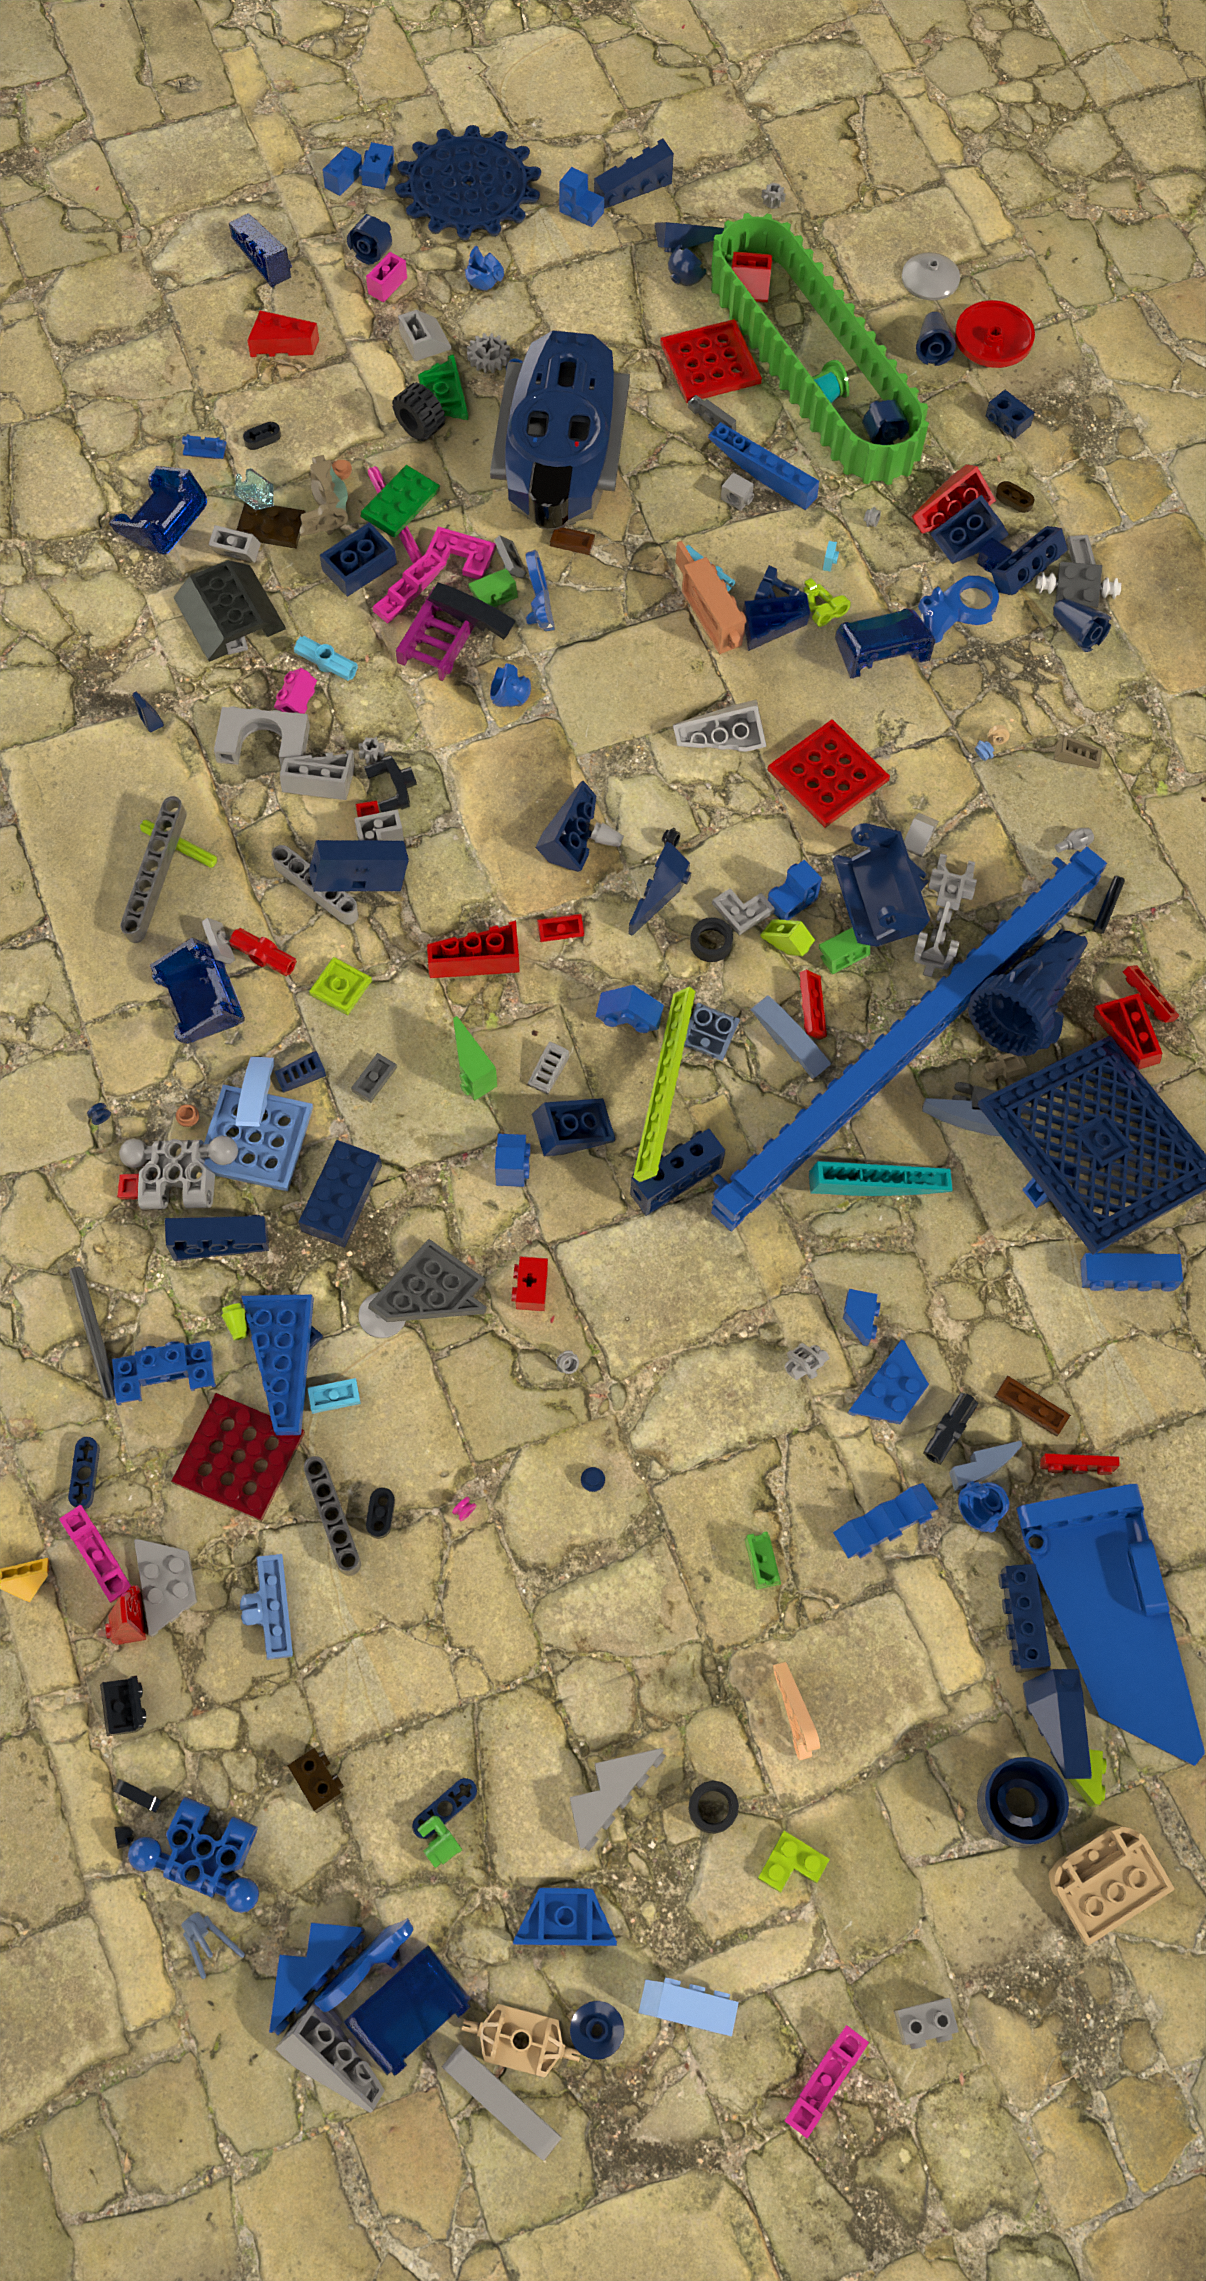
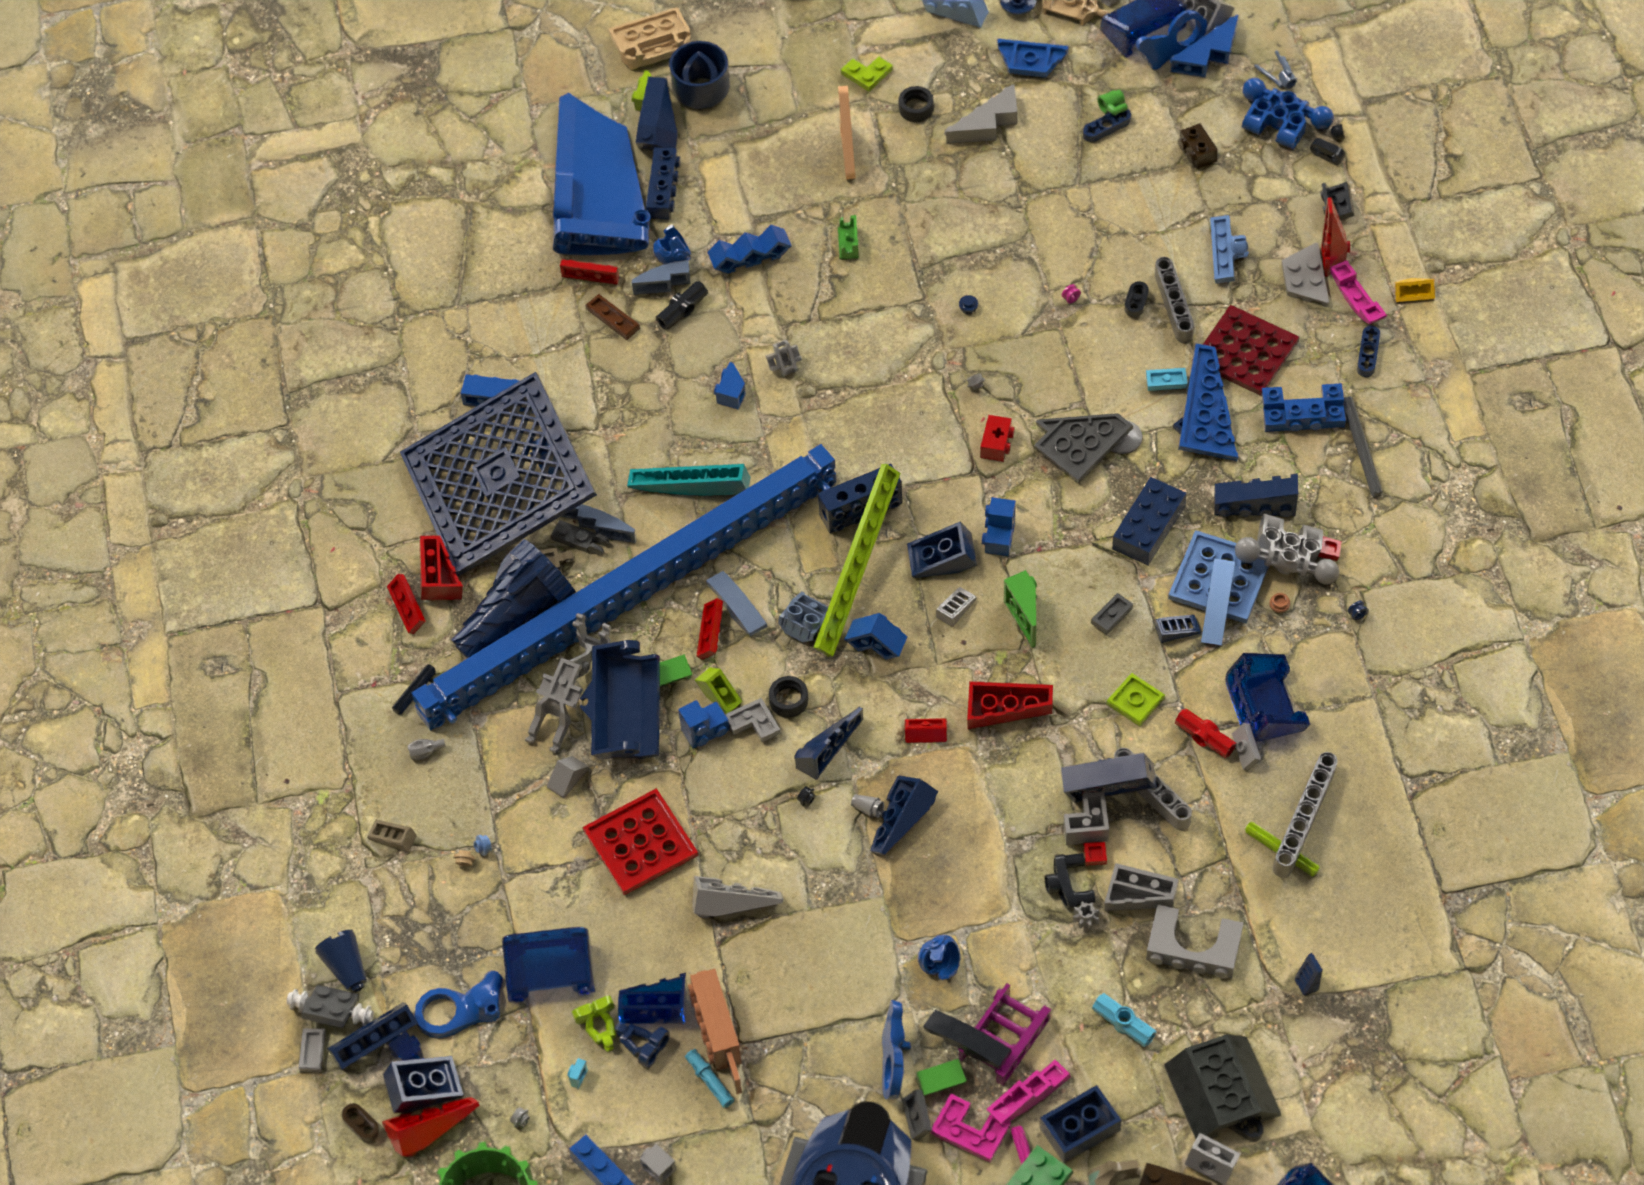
camera: 165 degrees left, 10 degrees down
lime cone [221,1303,248,1341] -> none
dark pink brick [274,668,317,714] -> none
blue wing [848,1339,929,1424] -> none

